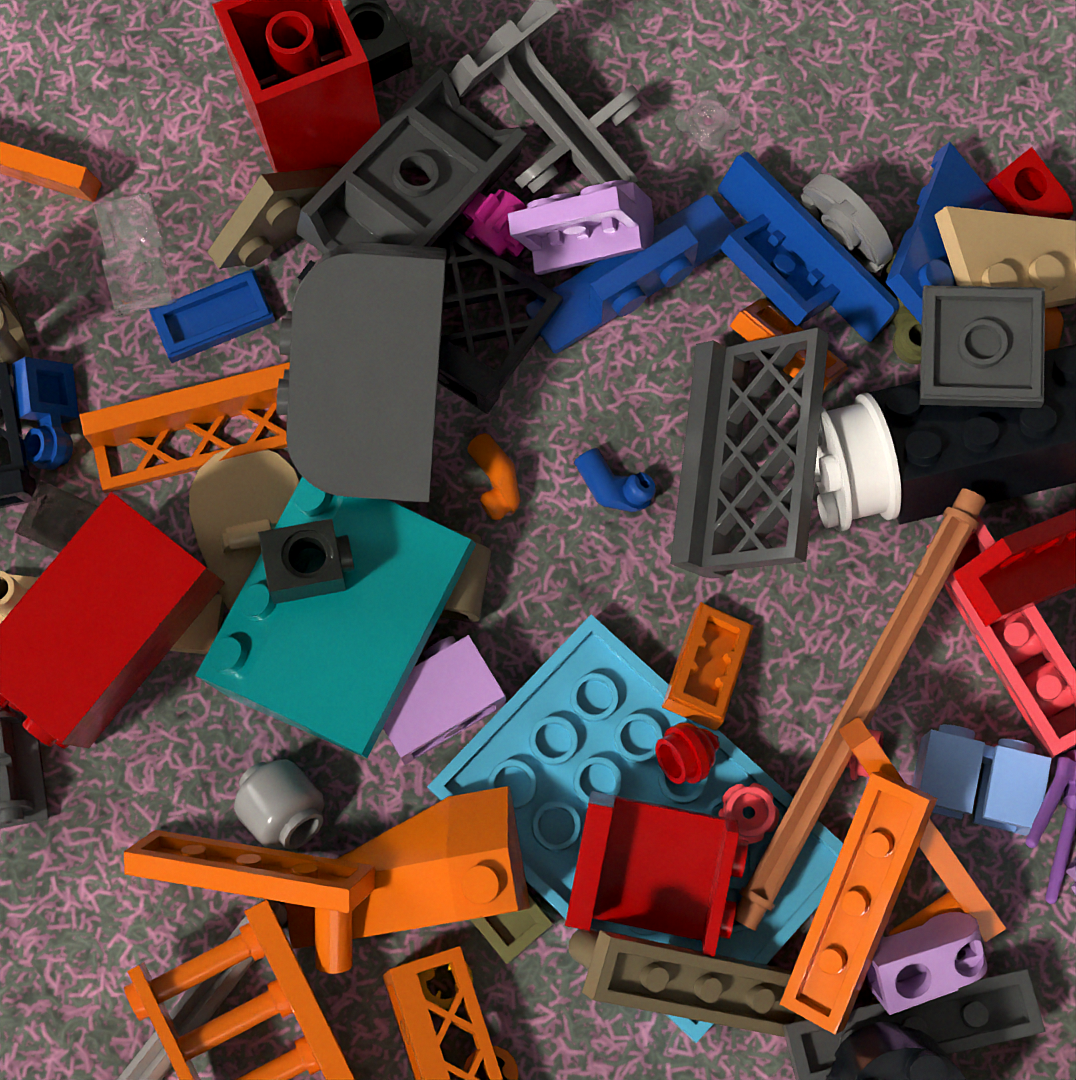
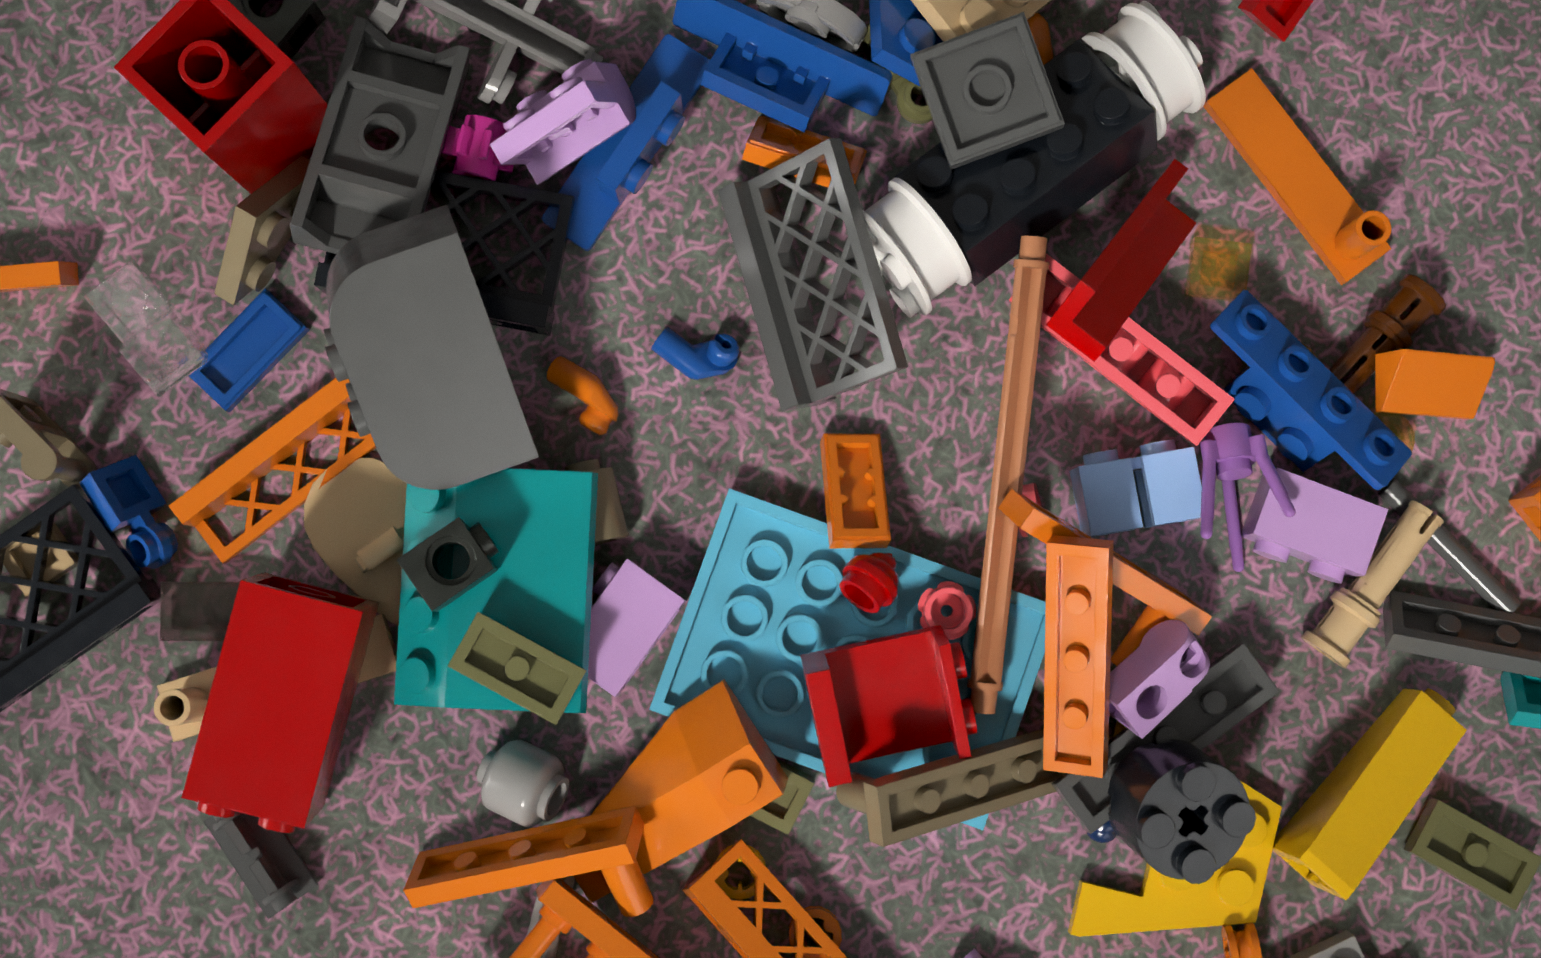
camera: 30 degrees left, 10 degrees up
none -> olive plate [448,612,587,725]

